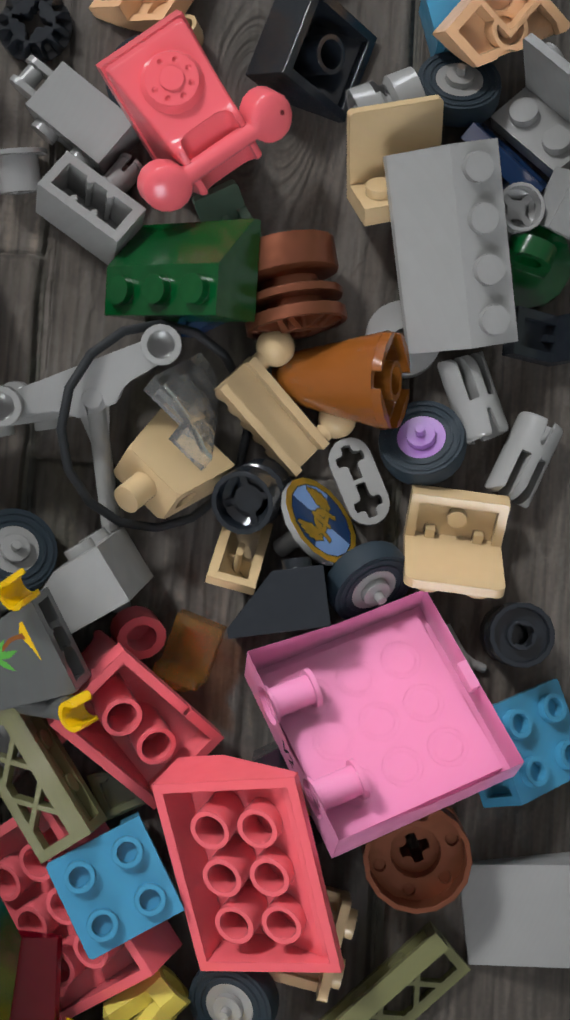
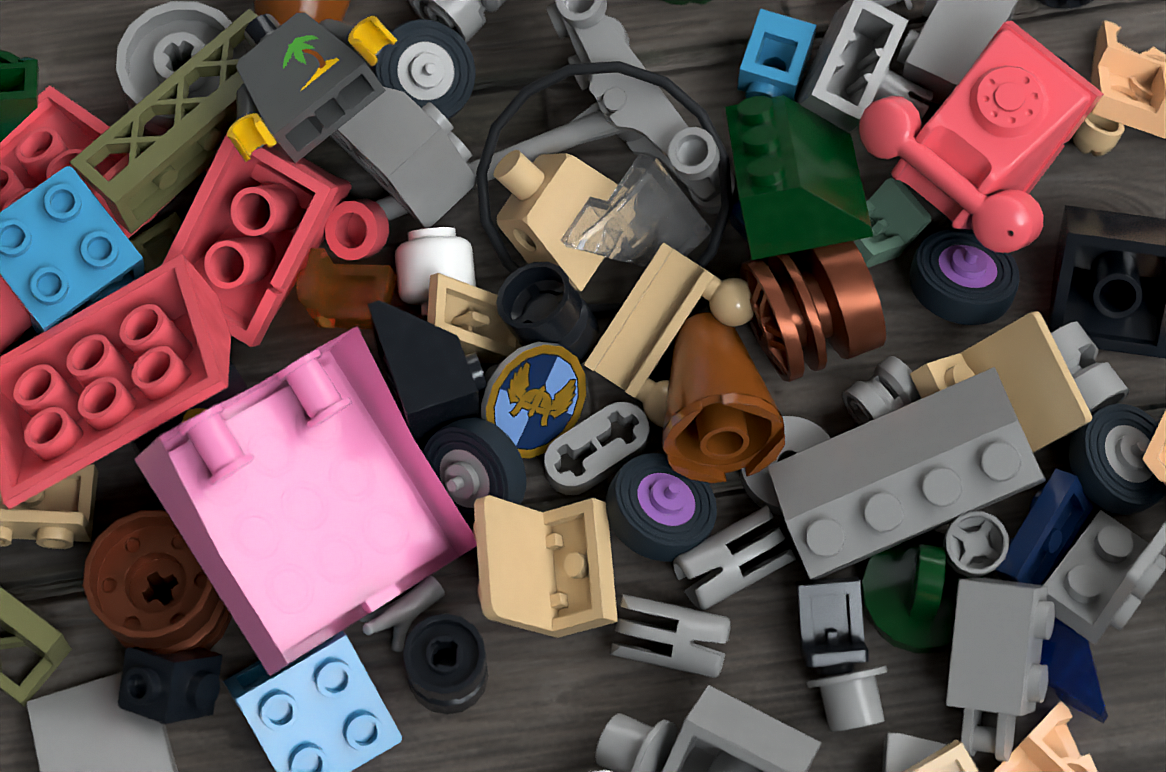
camera: 75 degrees right, 15 degrees down
none -> black bracket [118,646,223,724]
none -> white head [395,227,476,316]
none -> dark azure brick [737,9,816,101]
none -> light grey wheel [842,356,922,426]
none -> black wheel [909,229,1019,325]

